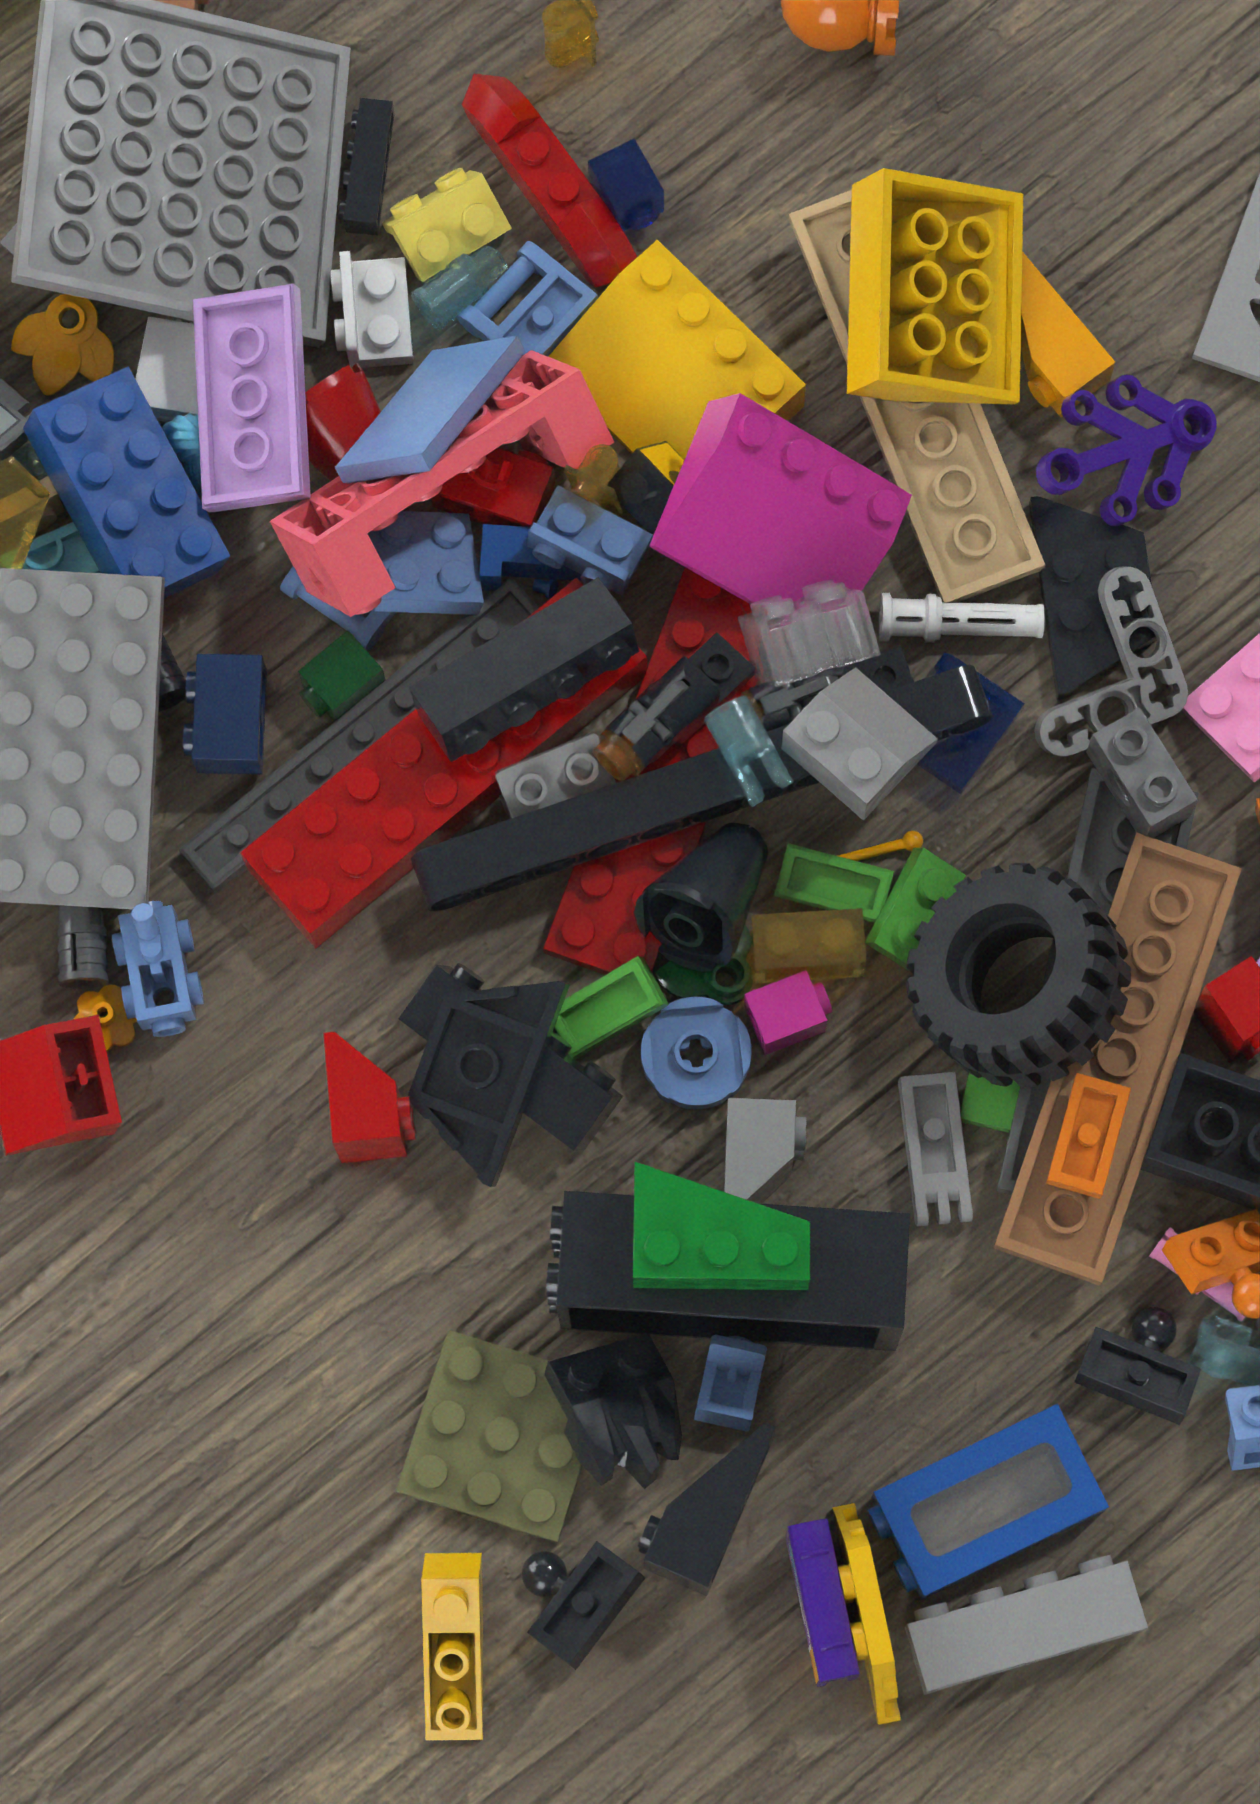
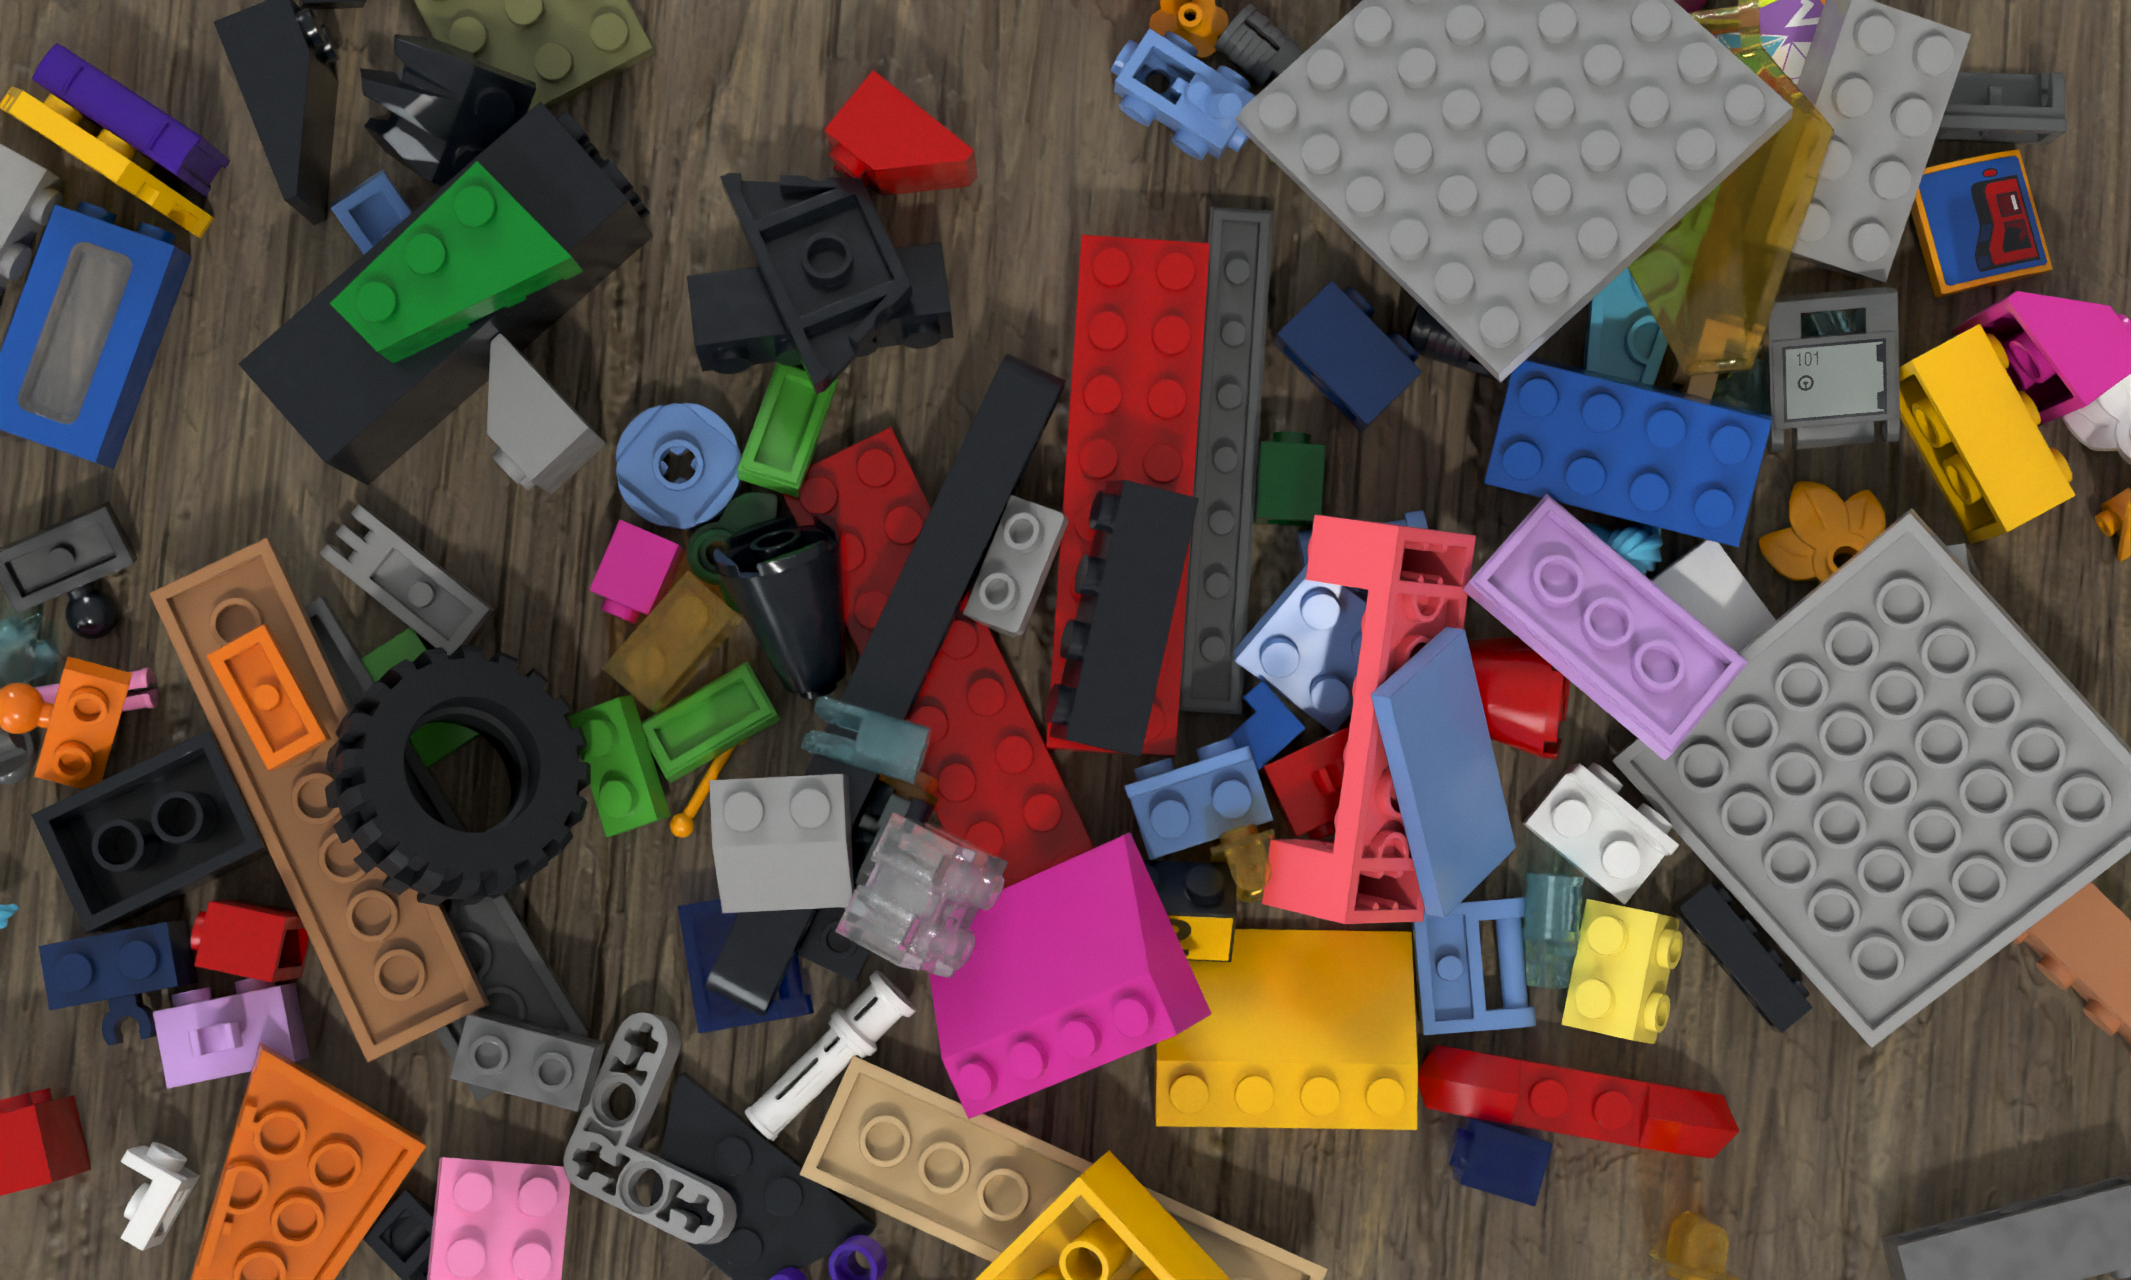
camera: 130 degrees right, 10 degrees up
blue piece [532,578,558,599] -> none
black plate [593,632,756,781] -> none

